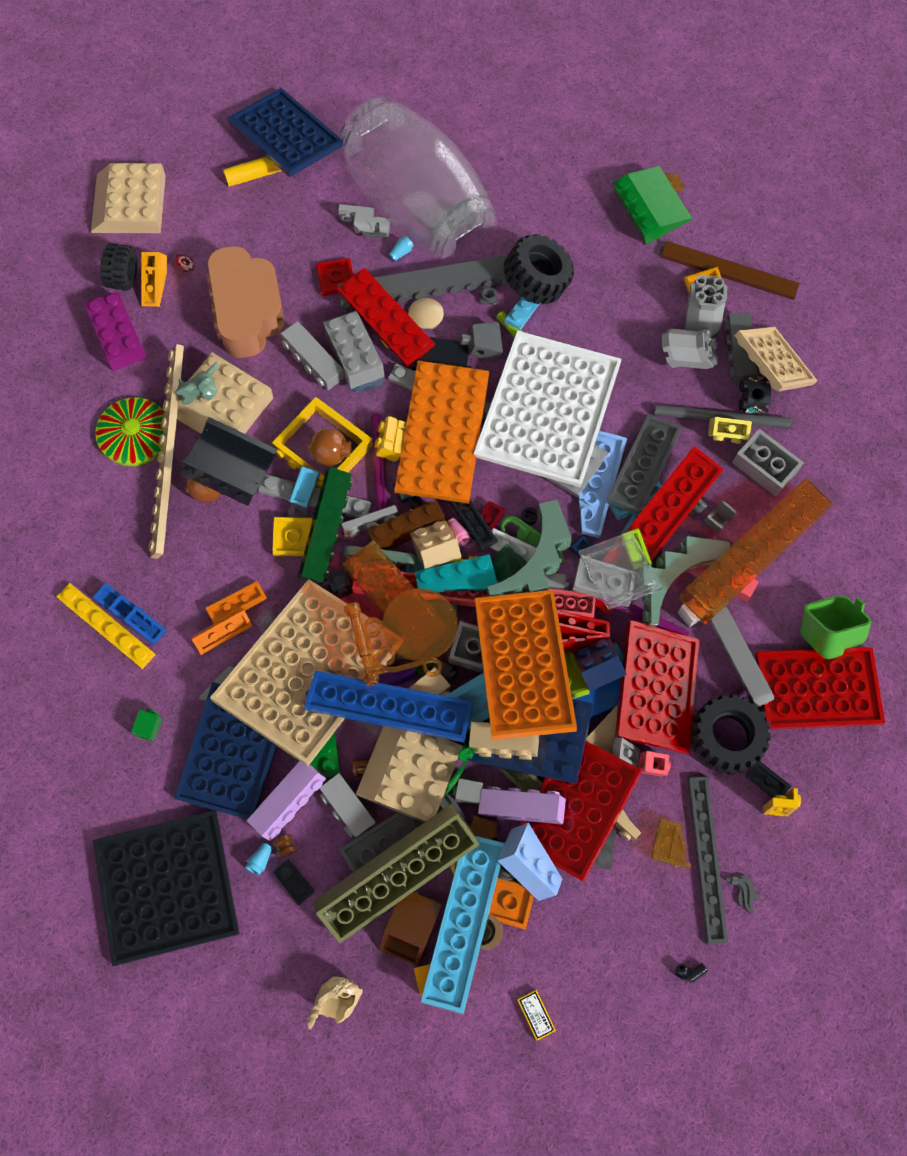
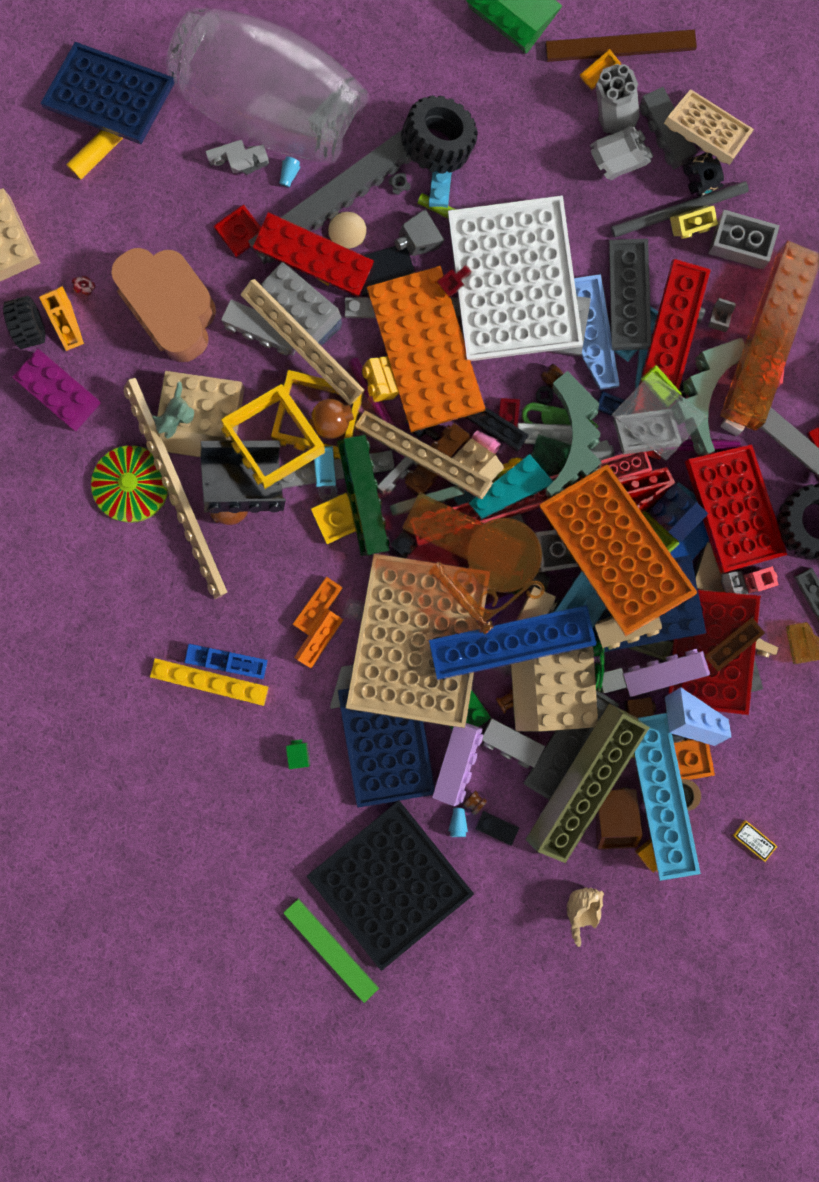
camera: 20 degrees left, 15 degrees up
none -> yellow window [221,384,325,489]
none -> tan plate [241,279,364,405]
none -> bright green tile [284,898,379,1003]
none -> tan plate [355,410,493,499]
none -> dark red plate [437,265,471,298]
none -> reddish brown wheel [541,364,563,388]
none -> reddish brown plate [705,617,766,671]

